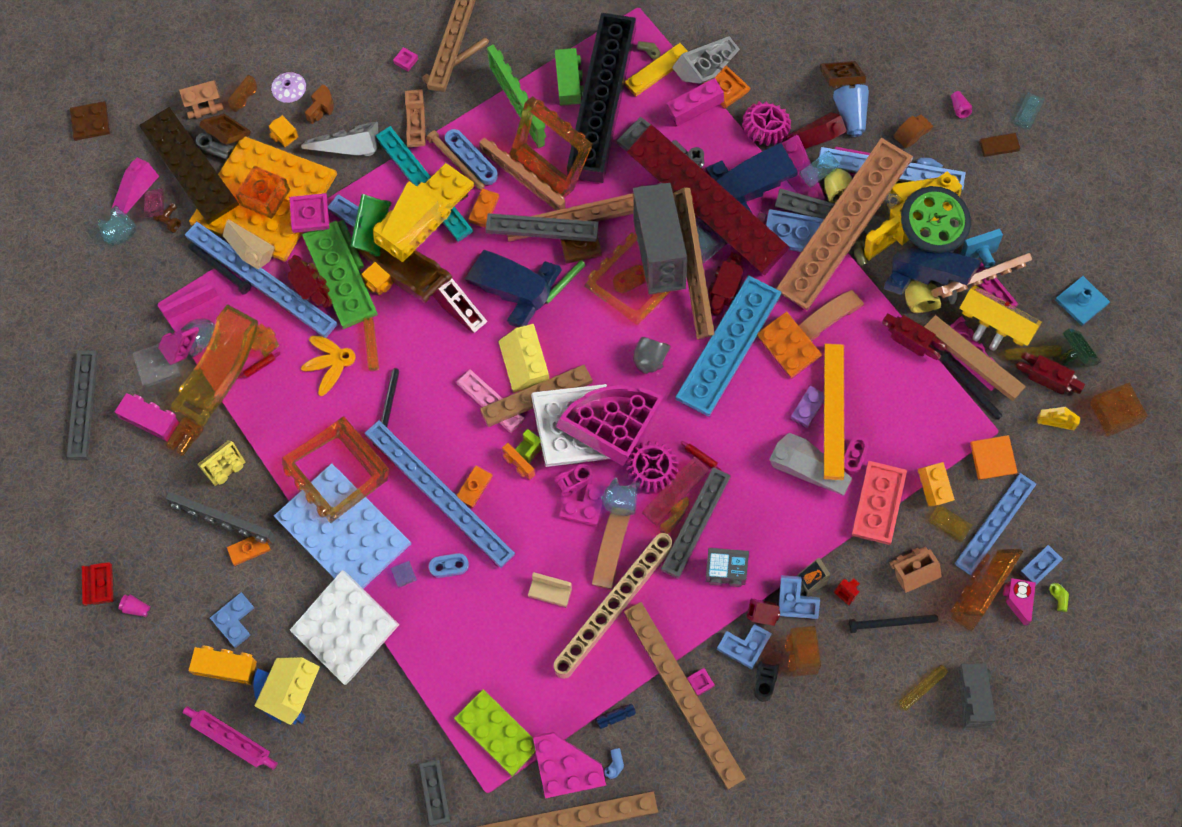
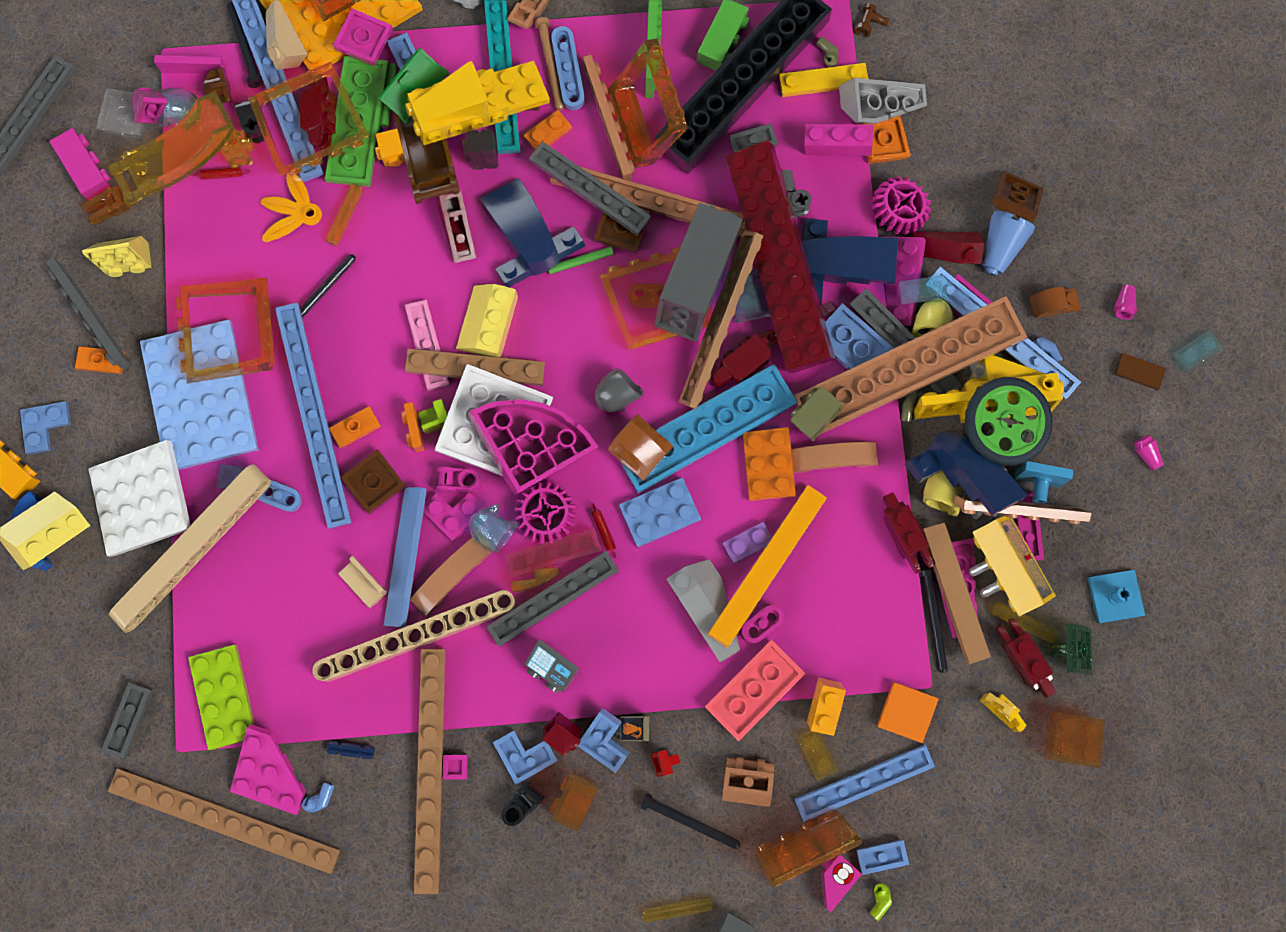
camera: 25 degrees right, 10 degrees up
none -> tan beam [109,464,271,633]
none -> reddish brown piece [203,67,233,104]
none -> black piece [235,97,267,144]
none -> clear orange windscreen [248,62,370,177]
none -> reddish brown plate [341,449,407,515]
none -> medium blue tile [384,487,427,628]
none -> clear smoke brick [463,129,499,170]
none -> dark orange slope [608,414,673,482]
none -> medium blue plate [619,477,701,548]
none -> olive brick [790,386,844,442]
none -> reddish brown piece [854,3,890,38]
none -> dark pink cone [1133,435,1164,470]

